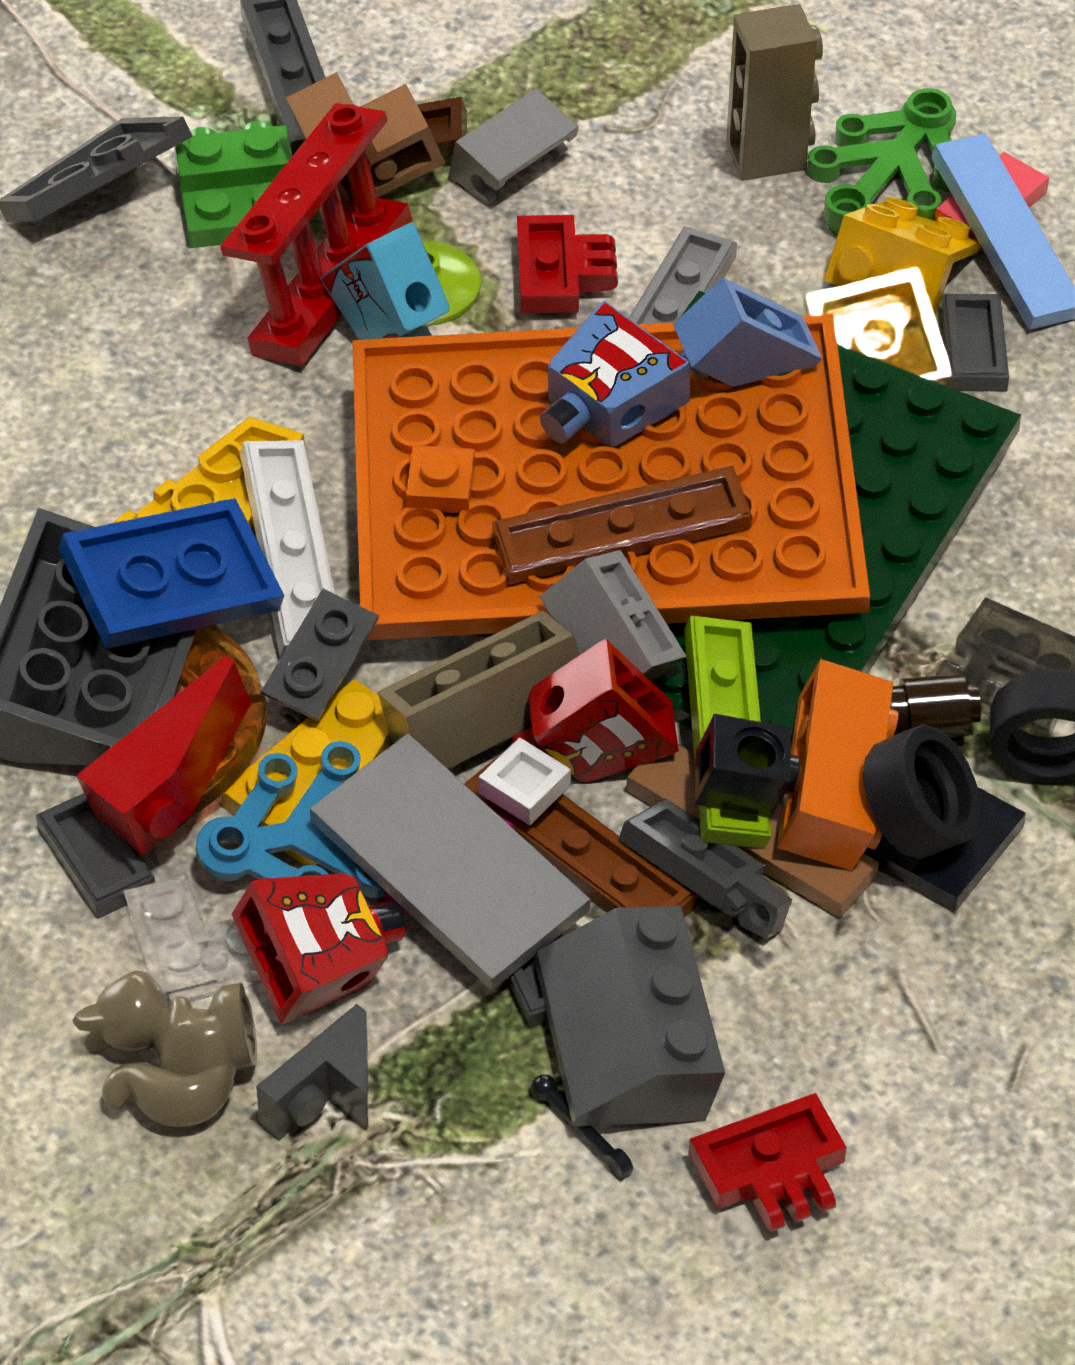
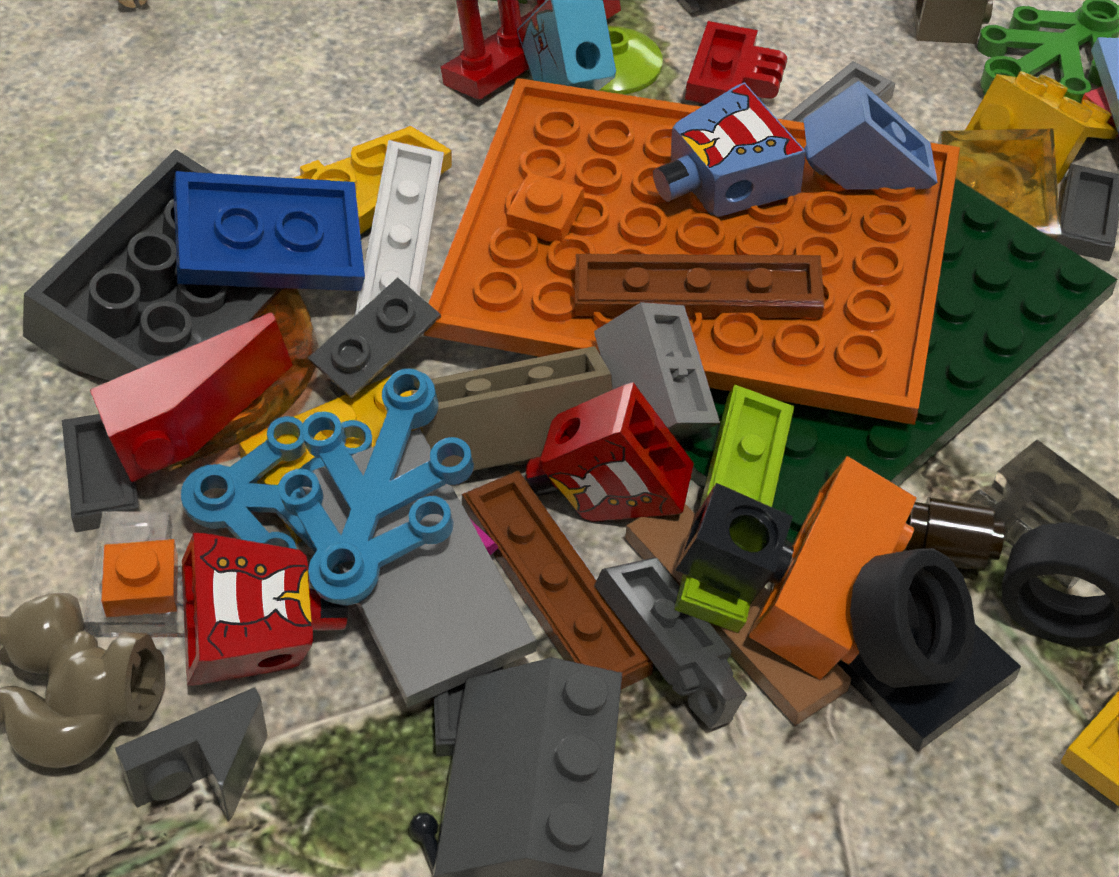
camera: 15 degrees right, 0 degrees up
white plate [478,737,571,826] -> none
none -> orange plate [101,539,178,618]
none -> dark azure plant [278,369,474,605]

